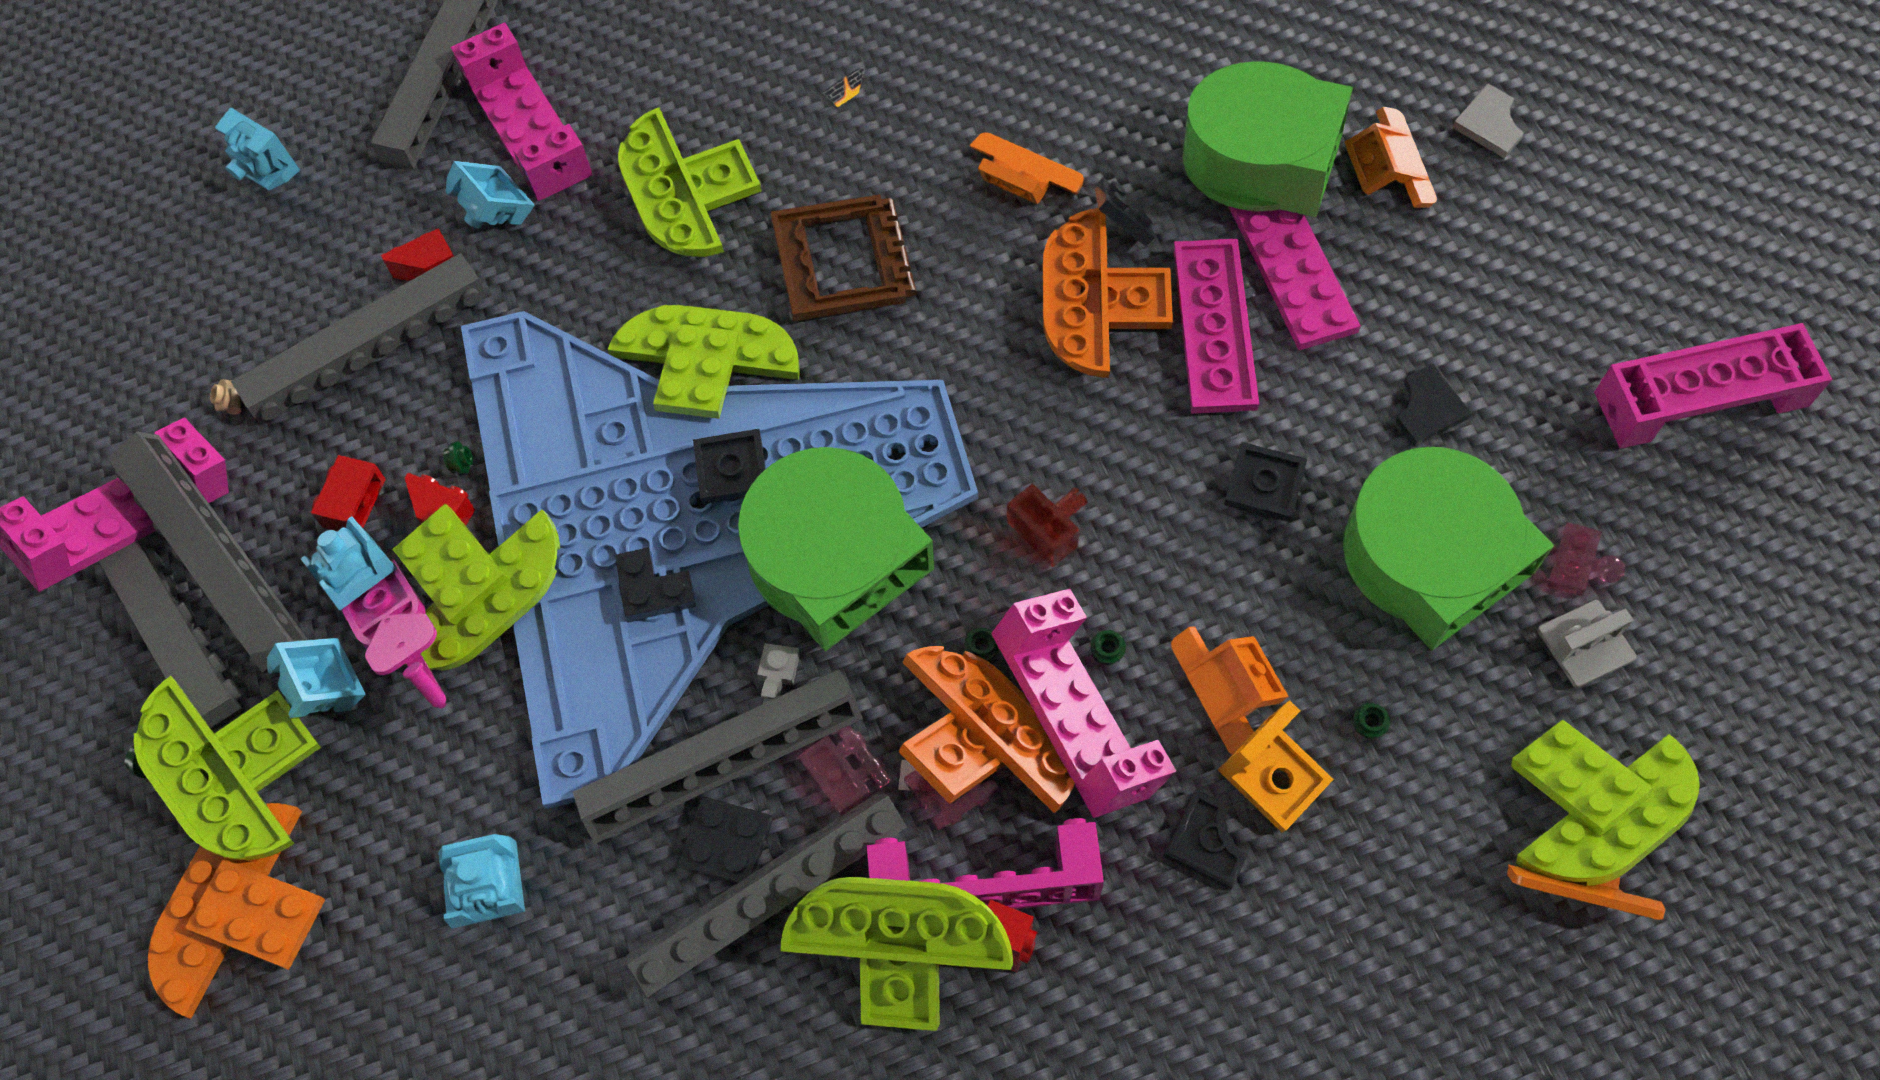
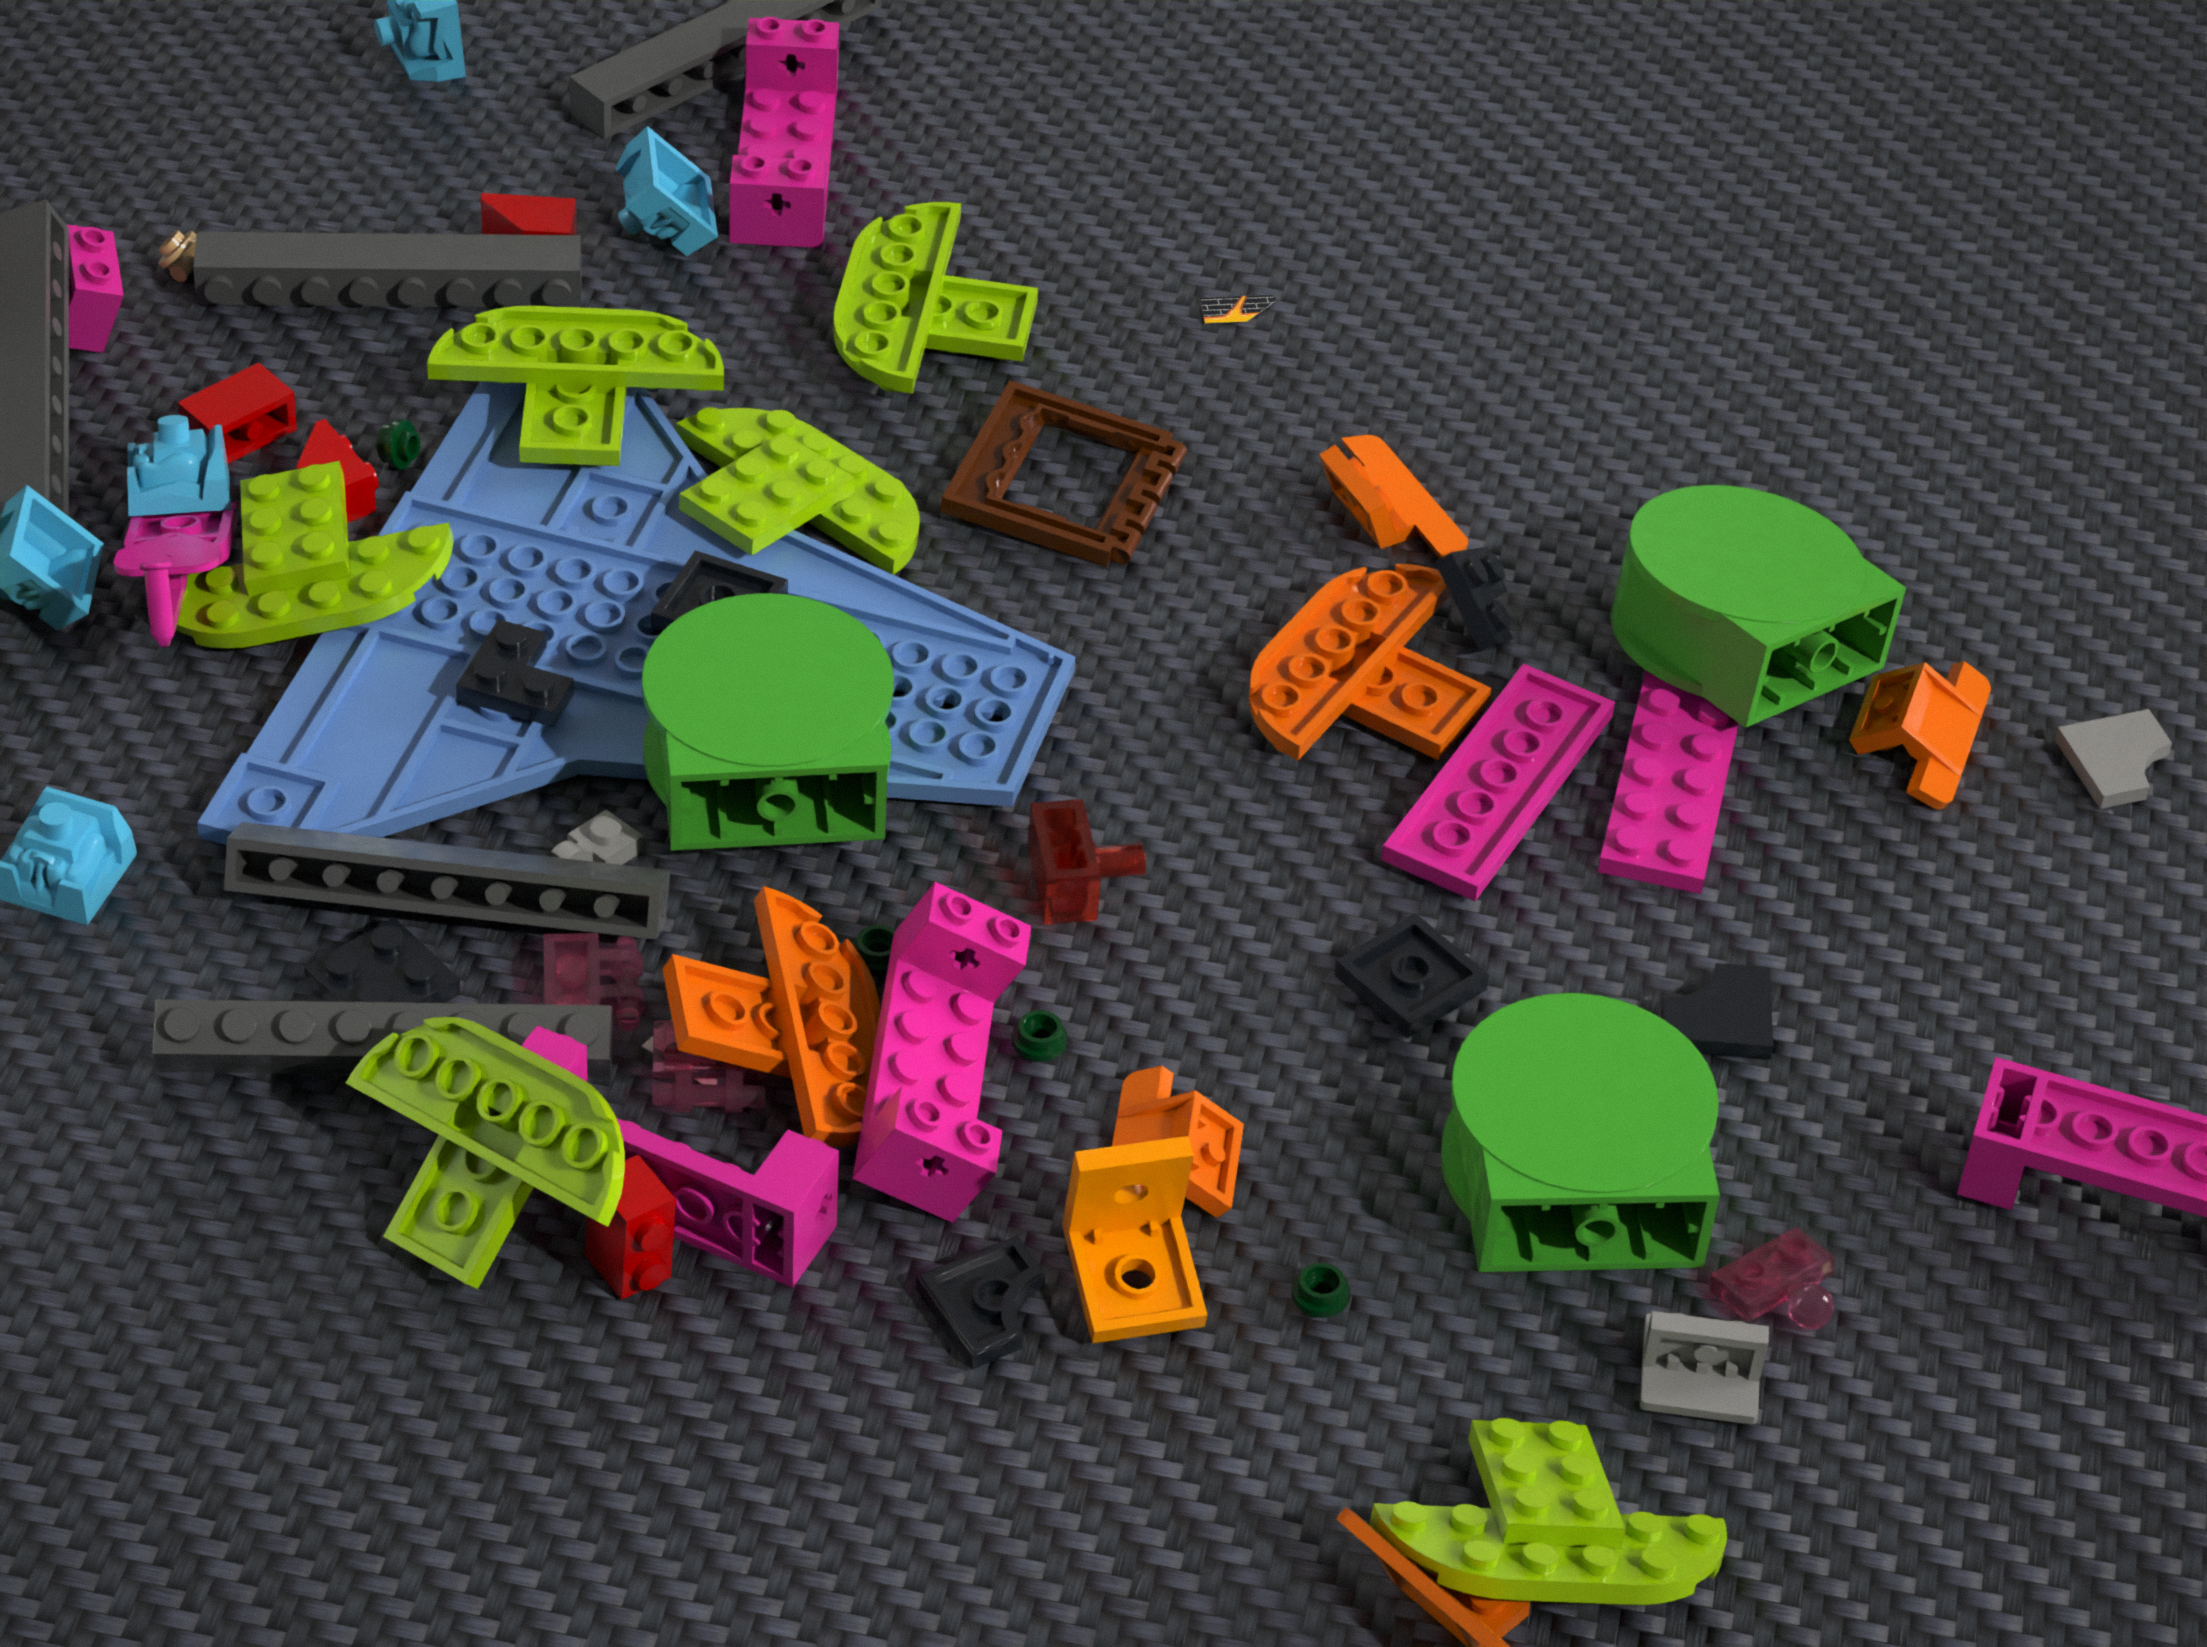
camera: 25 degrees right, 20 degrees down
none -> lime plate [427,306,724,466]

